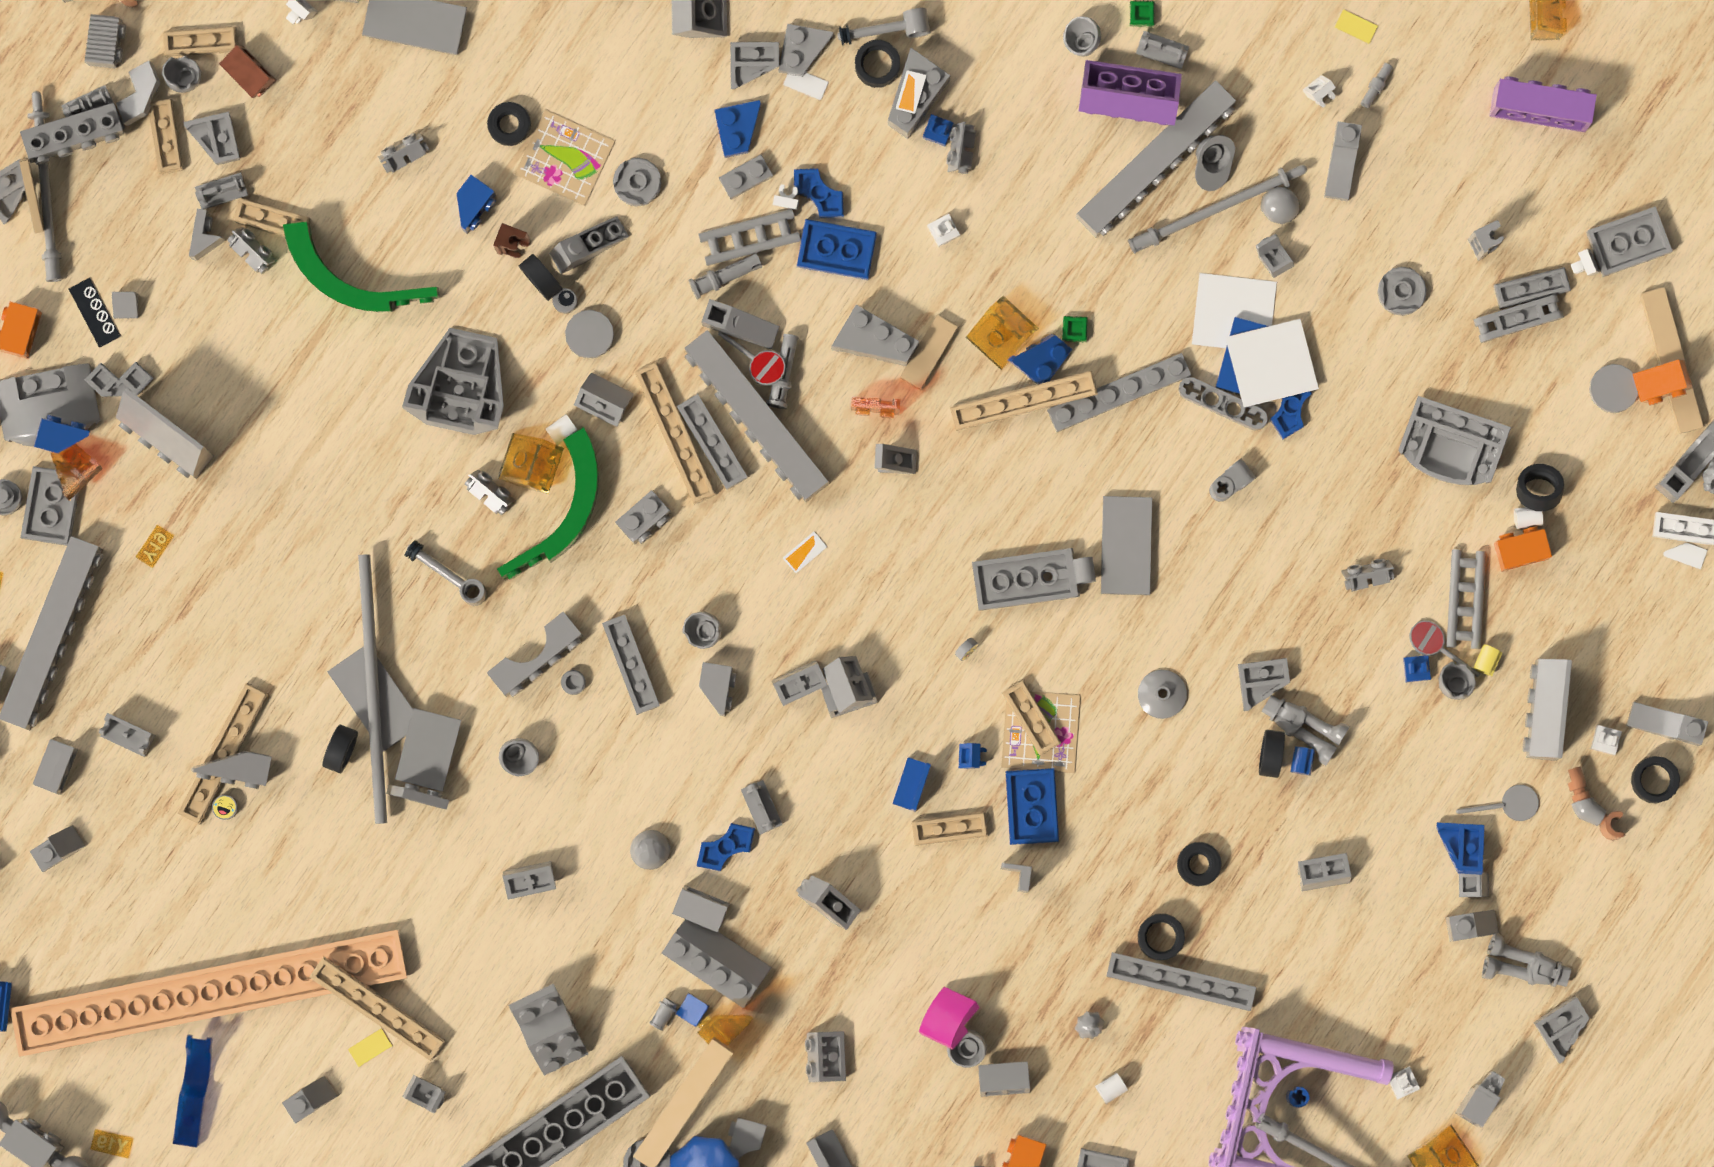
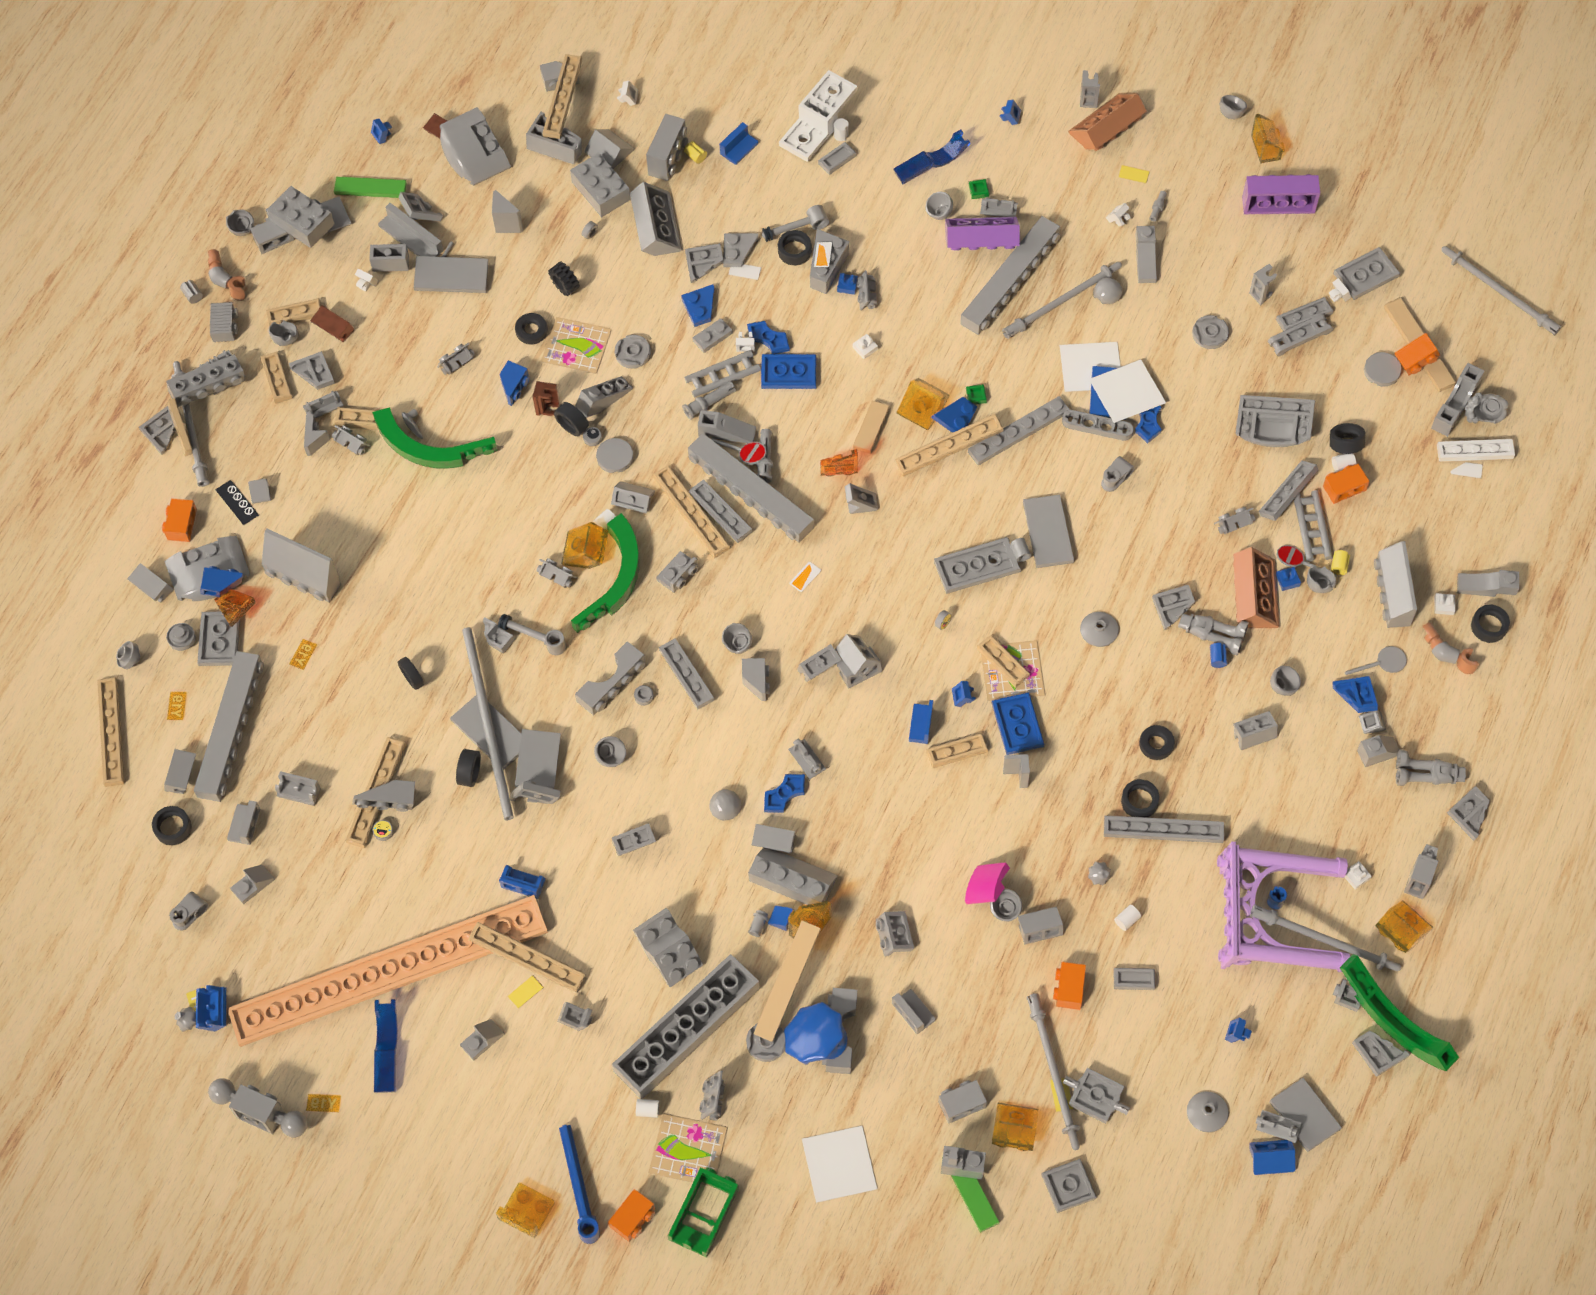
camera: 10 degrees left, 20 degrees down
light grey tile [84,361,153,397] -> none
tile [116,61,160,126] -> none
light grey wedge [402,328,504,435] -> none
light grey hinge [796,876,861,930] -> none
light grey wedge [831,305,919,366] -> none
light grey piece [1195,135,1235,191] -> none
light grey bracket [1256,234,1294,278] -> none
black tyre [1259,730,1285,778] -> none
none -> black tyre [397,657,424,690]
none -> light grey bar [402,409,423,439]
none -> light grey slope [483,617,515,653]
none -> blue hinge [499,865,546,899]
none -> black tyre [548,261,580,296]
none -> nougat slope [1233,547,1279,628]
none -> light grey plate [1259,460,1318,521]
none -> light grey piece [1270,665,1301,696]

